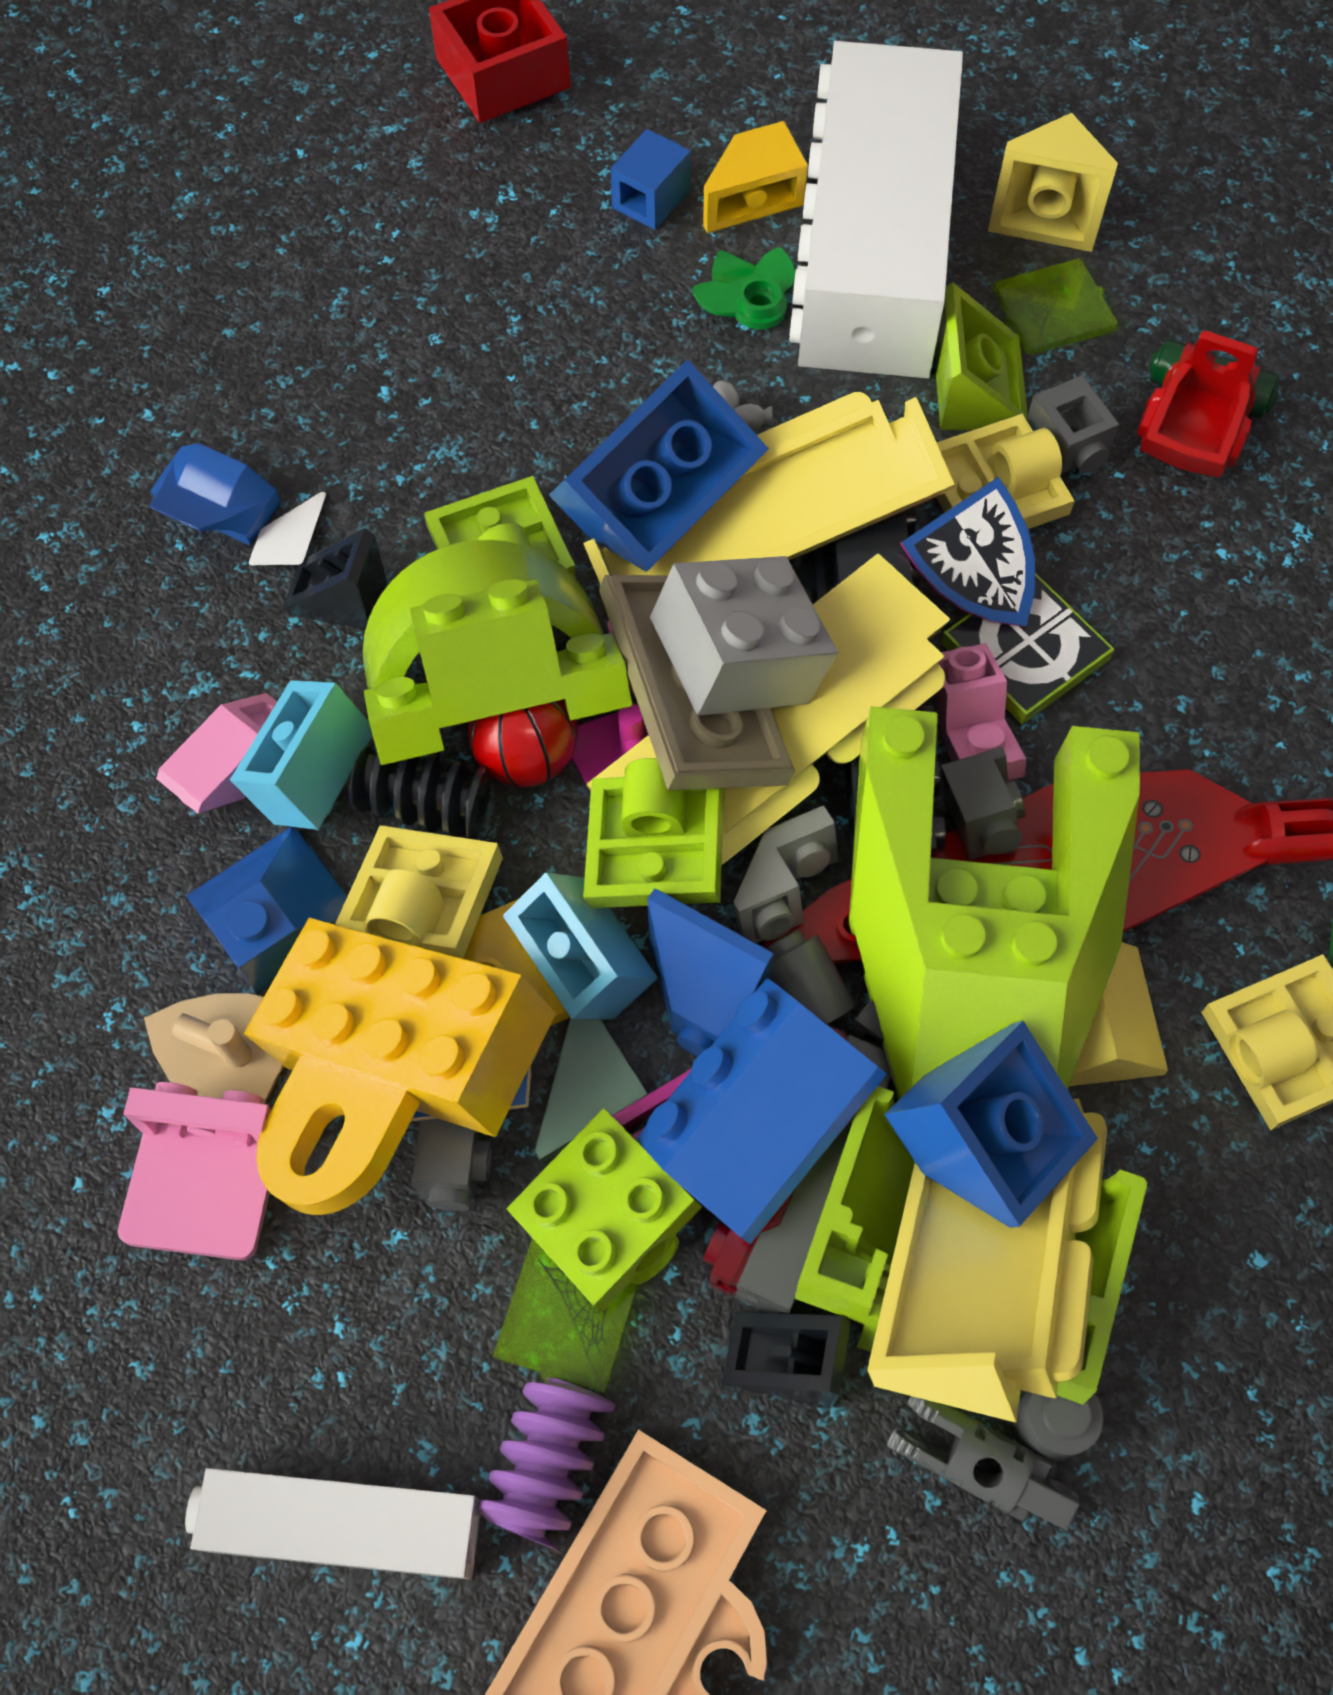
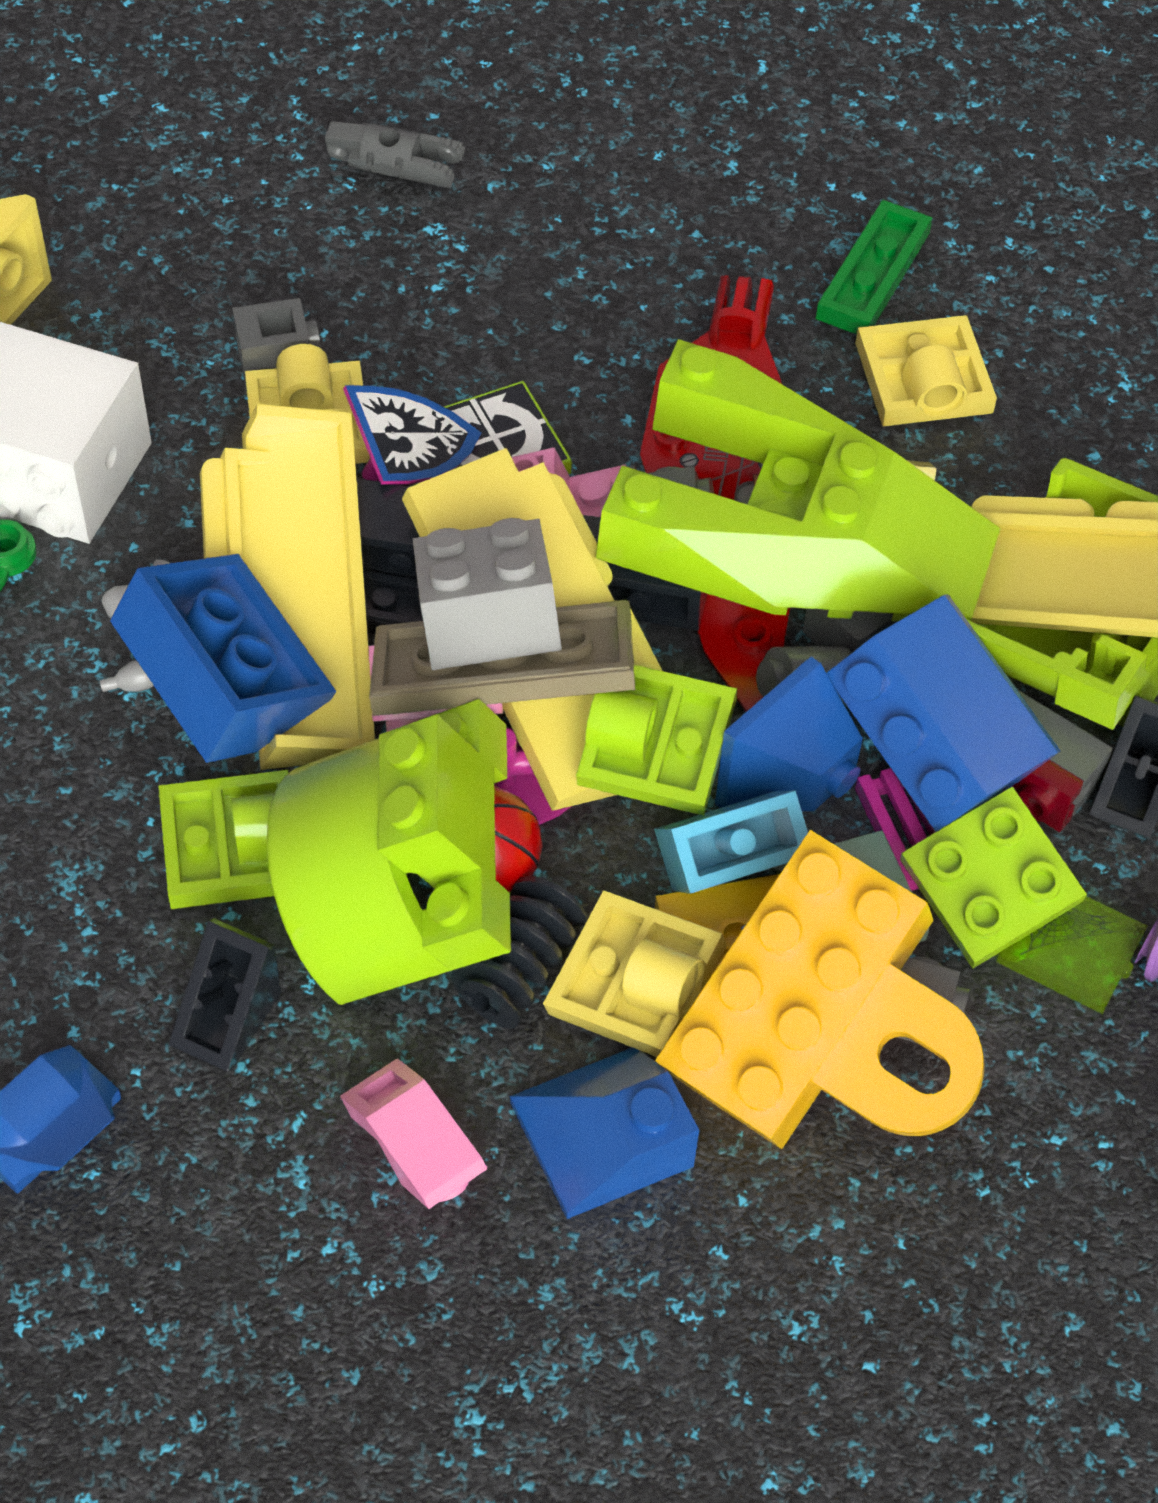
camera: 80 degrees left, 10 degrees down
bright pink bracket [118,1082,271,1261] -> none
tan shield [144,993,284,1104] -> none
medium azure brick [230,680,372,830] -> none
white sticker [249,492,326,565] -> none
light grey slope [734,805,838,943] -> none
blue slope [884,1021,1098,1228] -> none
lime slope [934,282,1028,430] -> none
clear neon green piece [993,258,1118,355] -> none
red piece [1137,331,1279,477] -> none

